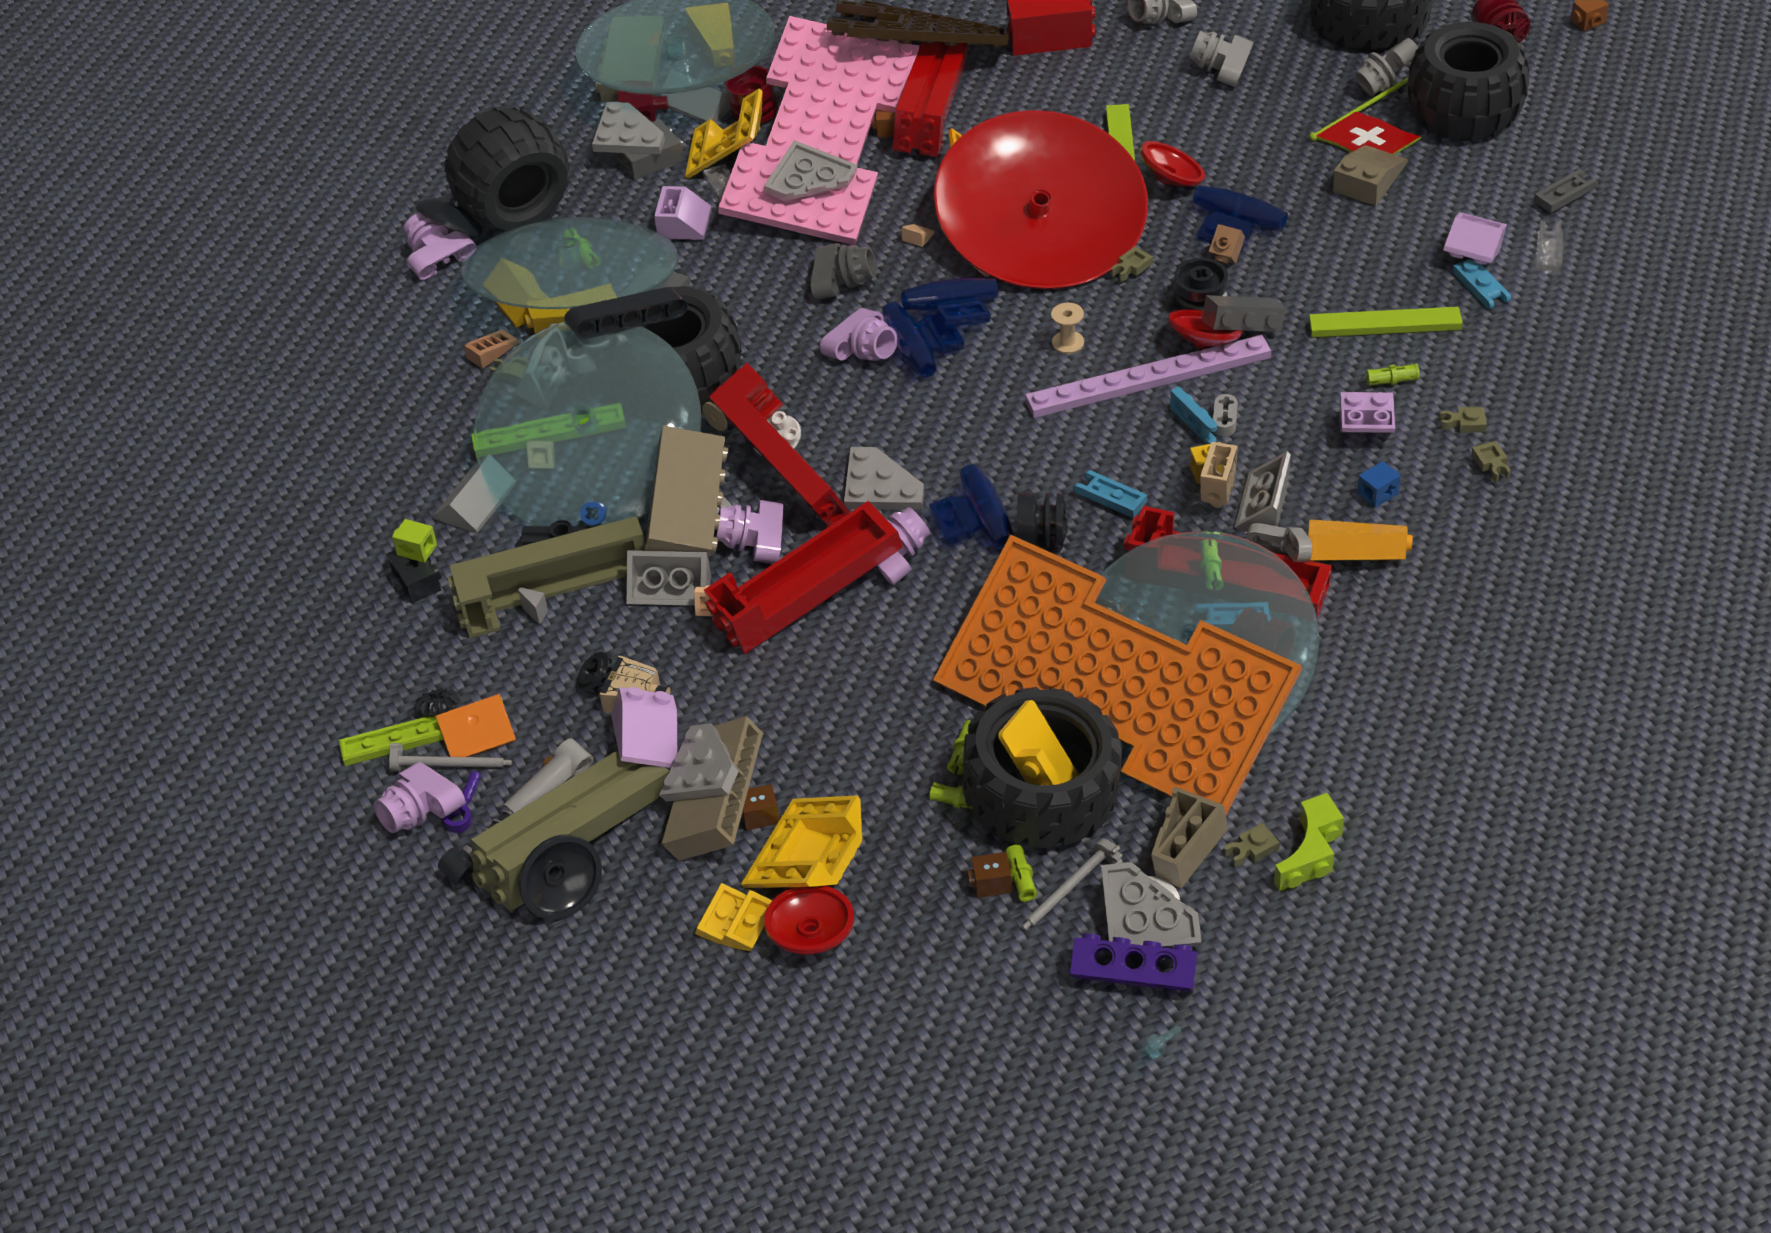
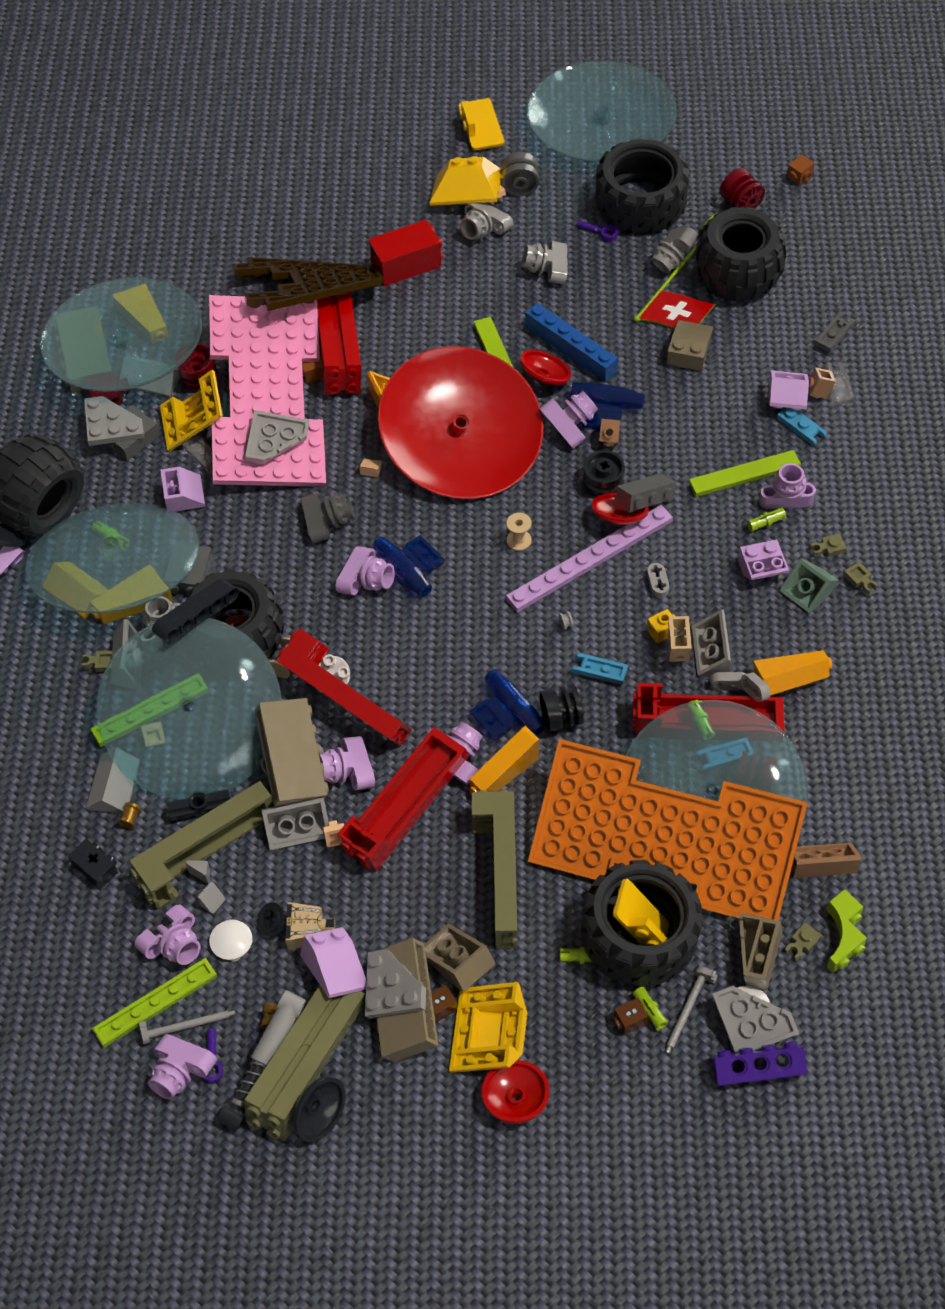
camera: 20 degrees left, 10 degrees up
lime brick [392,519,437,563] -> none
black gear [415,688,460,716] -> none
orange piece [436,694,516,757] -> none
nougat slope [464,329,519,369] -> none
blue bush [580,501,607,525] -> none
yellow slope [695,883,772,951] -> none
light grey plate [844,447,924,510] -> none
clear blue plate [901,277,999,328] -> none
lime pin [947,720,970,775] -> none
olive plate [1112,247,1153,282] -> none
clear light blue hand [1145,1026,1181,1060] -> none
dark azure hinge [1170,386,1217,445] -> none
blue brick [1357,461,1401,508] -> none
none -> pearl gold bush [117,802,142,829]
none -> lavender beam [135,905,201,965]
none -> light grey slope [198,882,225,914]
none -> white dish [209,920,253,962]
none -> dark tan slope [424,923,496,992]
none -> light orange slope [470,726,539,794]
none -> olive brick [472,790,518,949]
none -> blue brick [525,303,618,382]
none -> lavender beam [540,391,598,449]
none -> light grey bush [559,611,574,630]
none -> dark purple piece [577,220,618,242]
none -> lavender beam [759,463,816,509]
none -> sand green slope [780,559,839,613]
none -> medium nougat slope [792,843,861,878]
none -> medium nougat brick [808,367,836,399]

